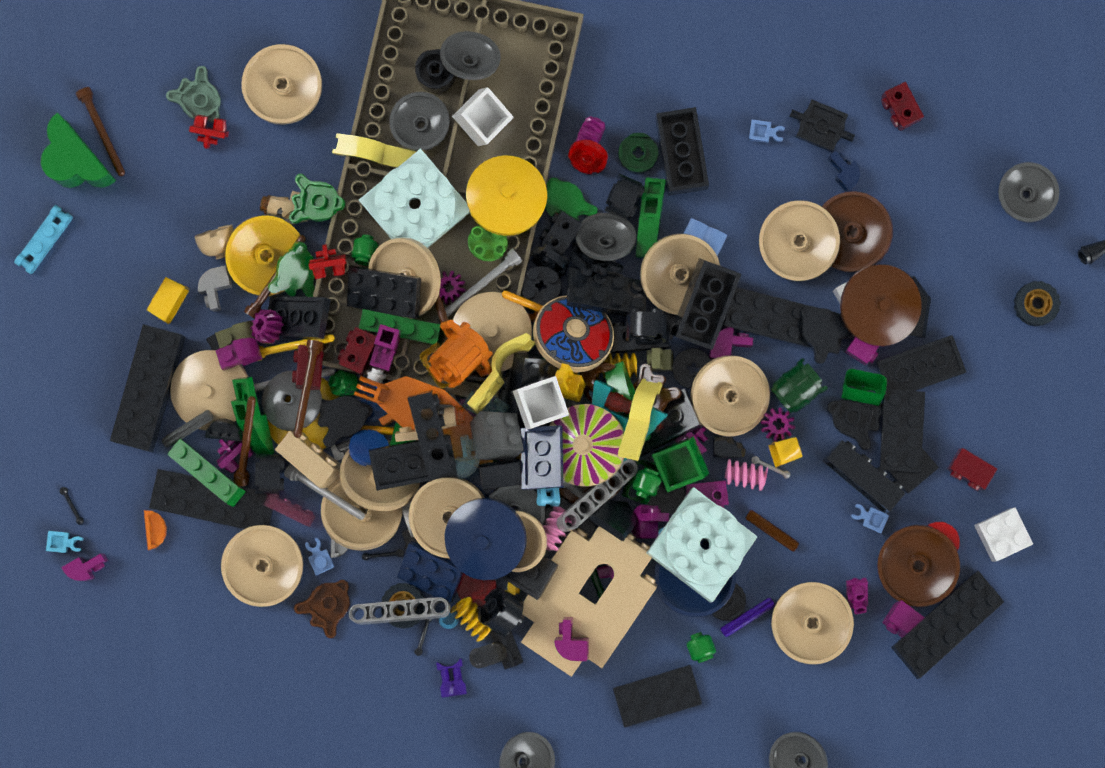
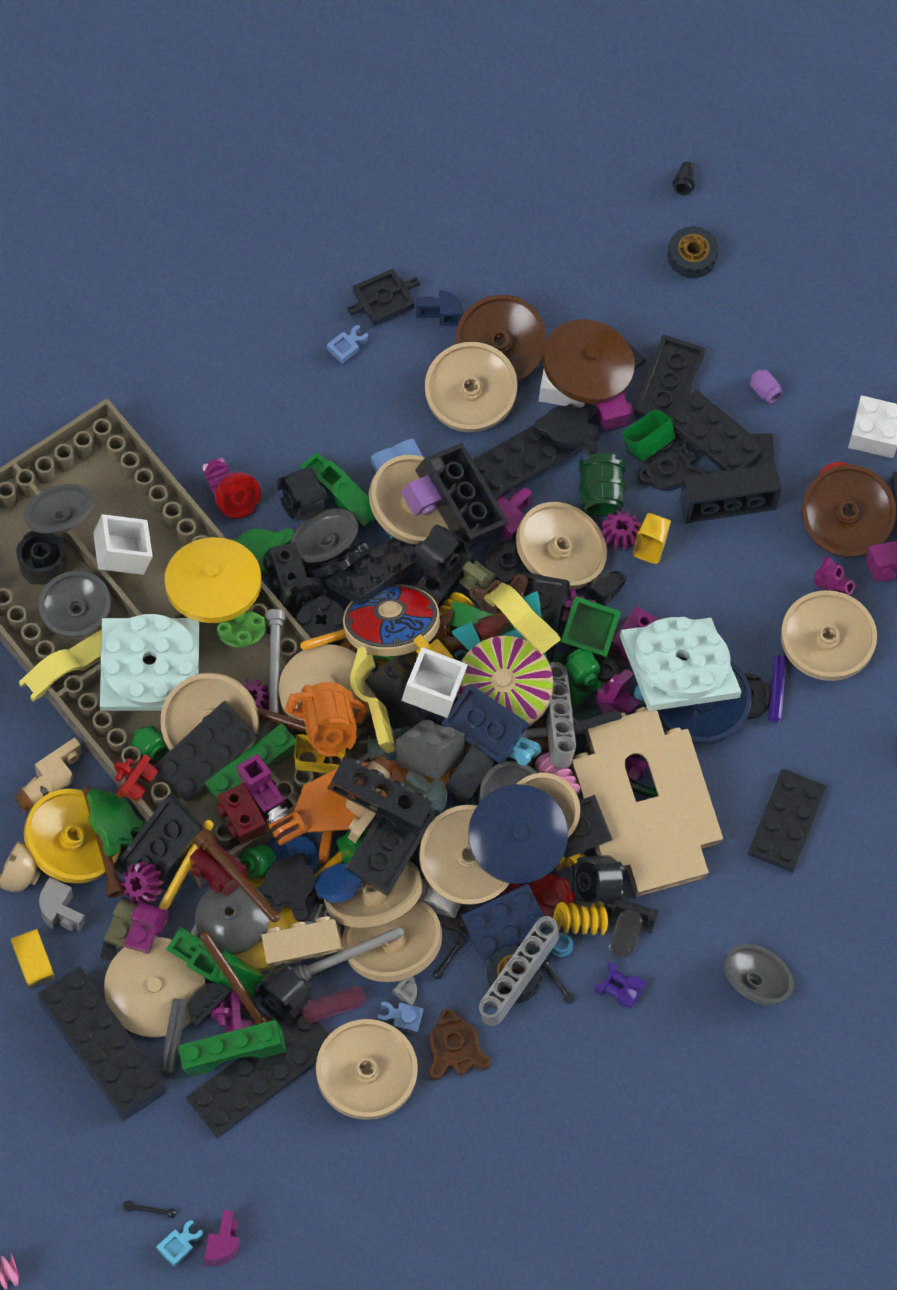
camera: 60 degrees left, 20 degrees down
orange plate [144,510,167,550] -> none
green tile [289,174,345,224] -> none
magenta brick [554,617,589,661] -> none
dark green plate [618,133,658,173] -> none
black brick [655,107,709,196] -> none
green head [686,632,716,664] -> none
bright pink piece [724,459,768,491] -> none
reddish brown axle [745,510,799,551] -> none
light grey hinge [751,456,791,479] -> none
medium blue plate [850,504,889,534] -> none
dark red brick [881,81,924,131] -> none
dark red brick [947,448,997,491] -> none
dark grey dish [998,162,1059,222] -> none
none -> medium lavender brick [401,475,442,516]
none -> medium lavender brick [750,370,783,404]

